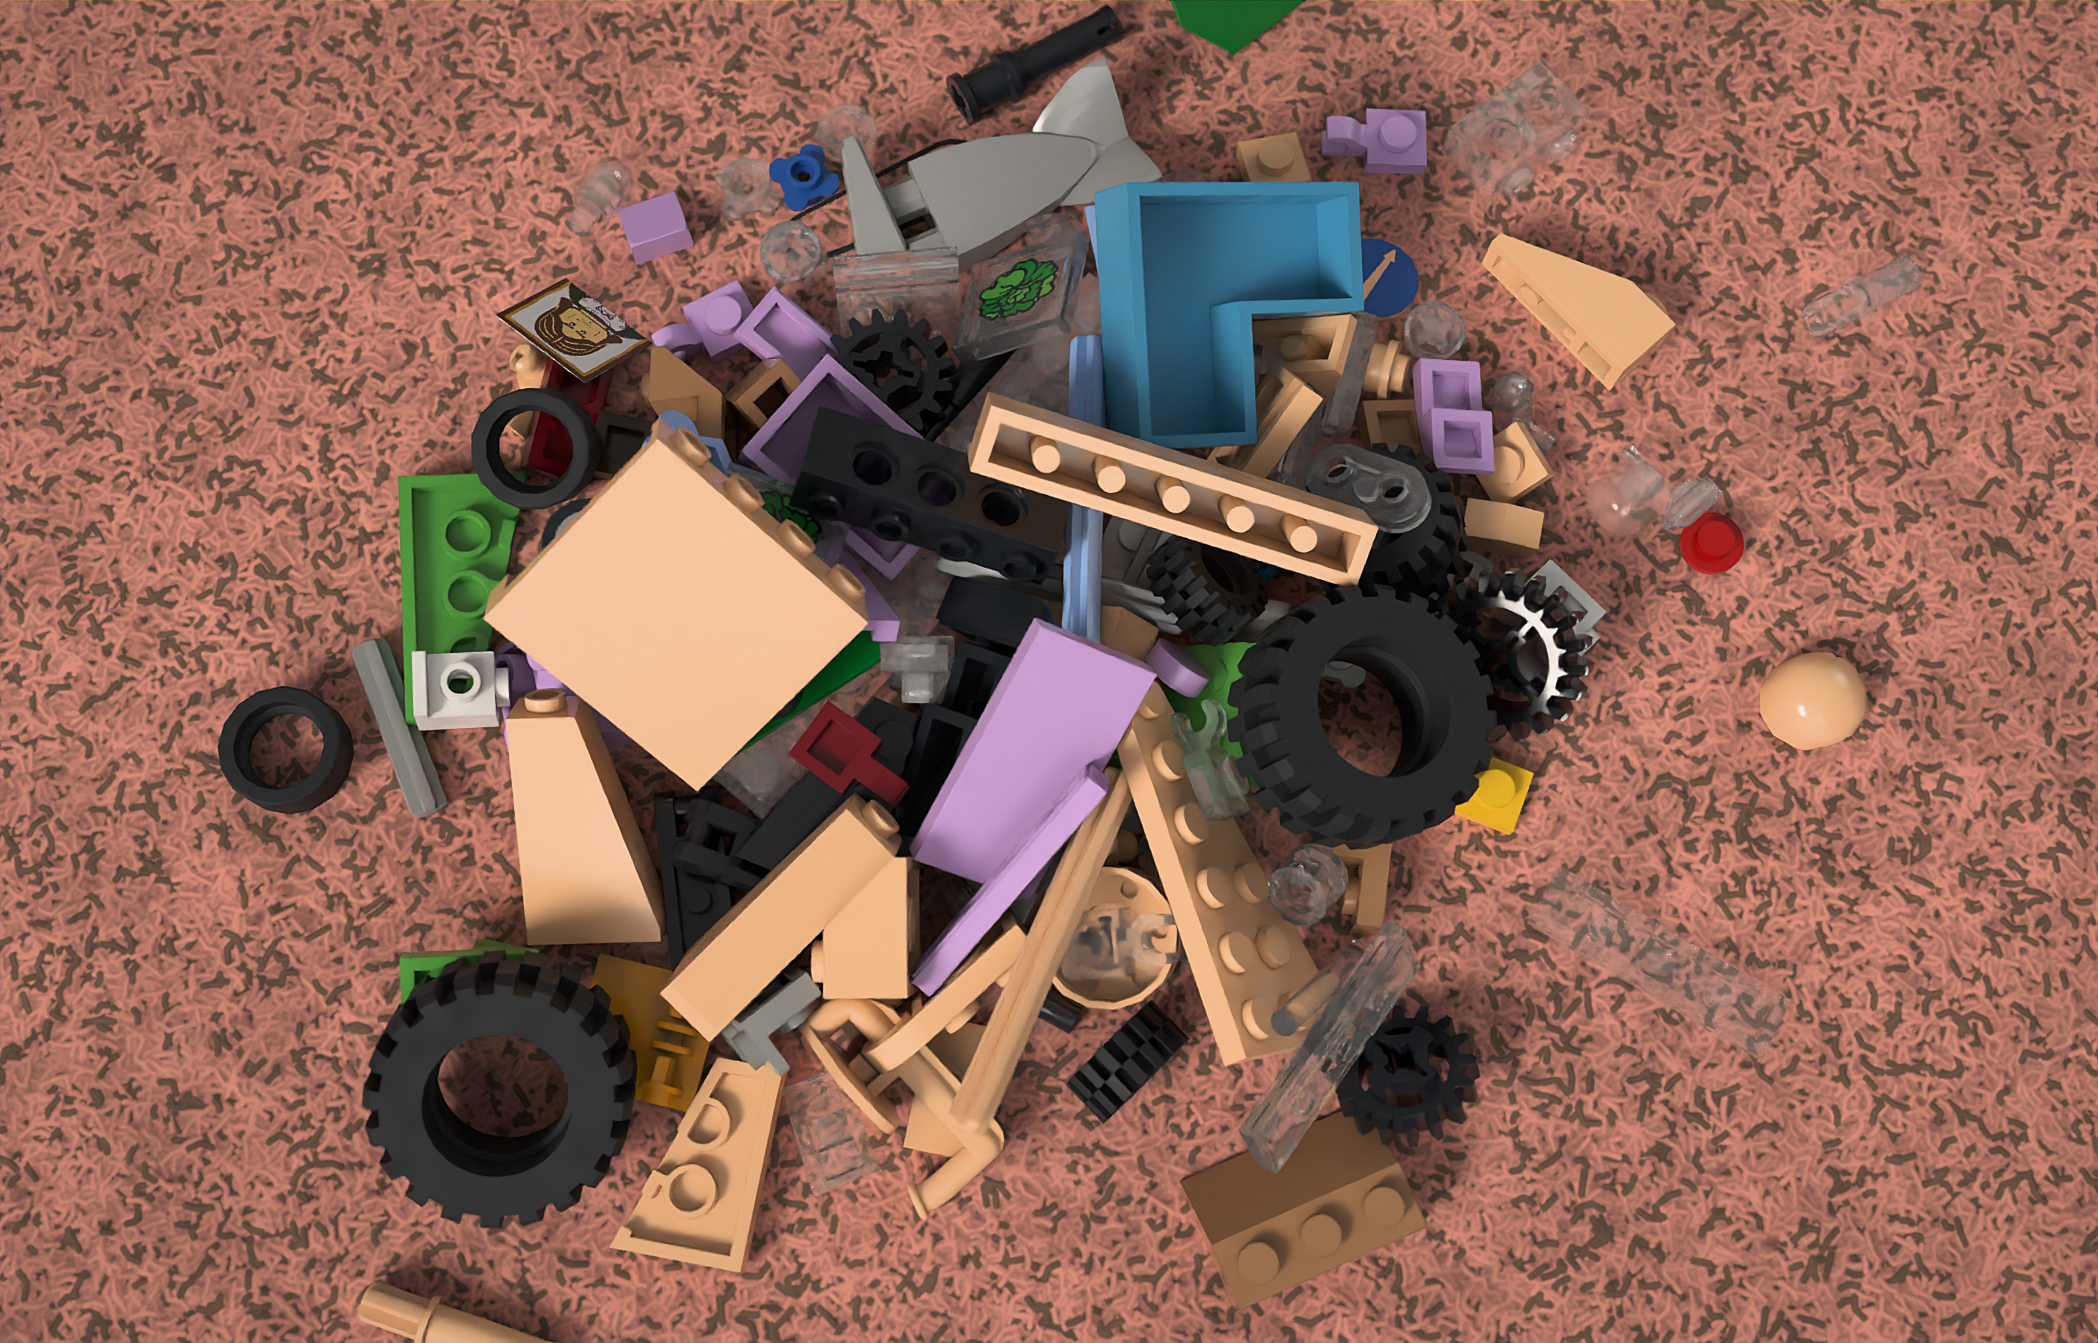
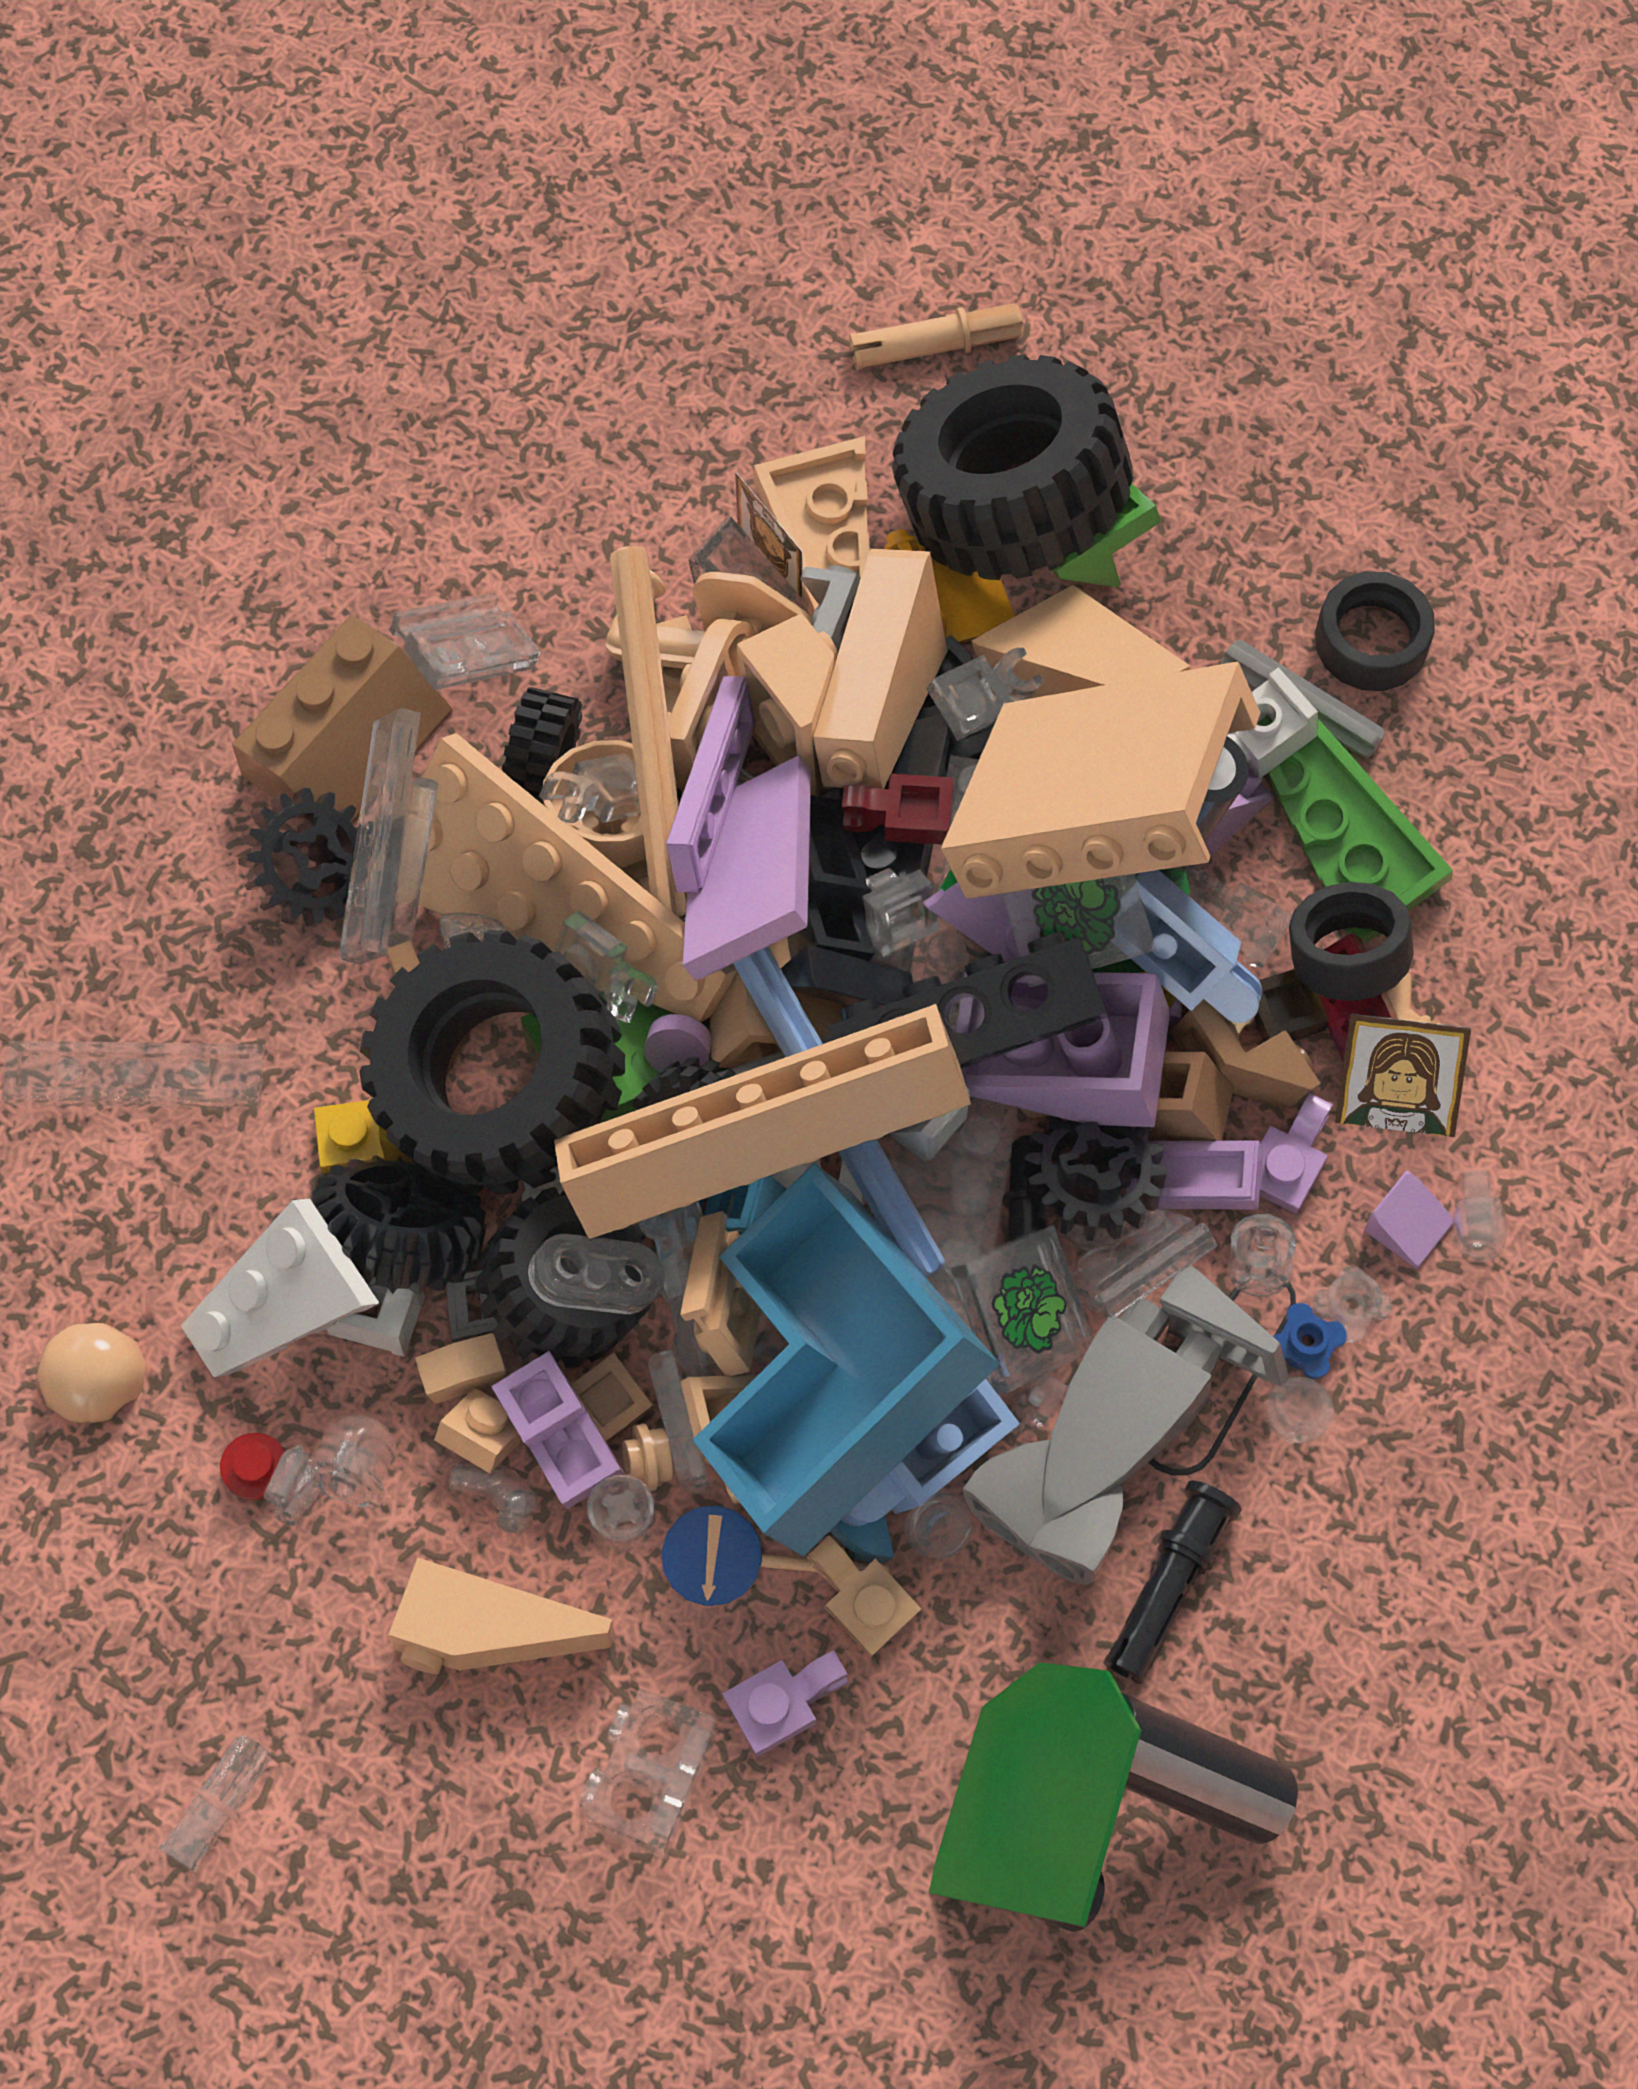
camera: 150 degrees right, 10 degrees down
none -> white wing [180,1199,380,1377]
none -> clear plate [389,593,541,690]
none -> sticker [735,472,803,608]
none -> clear plate [926,648,1044,741]

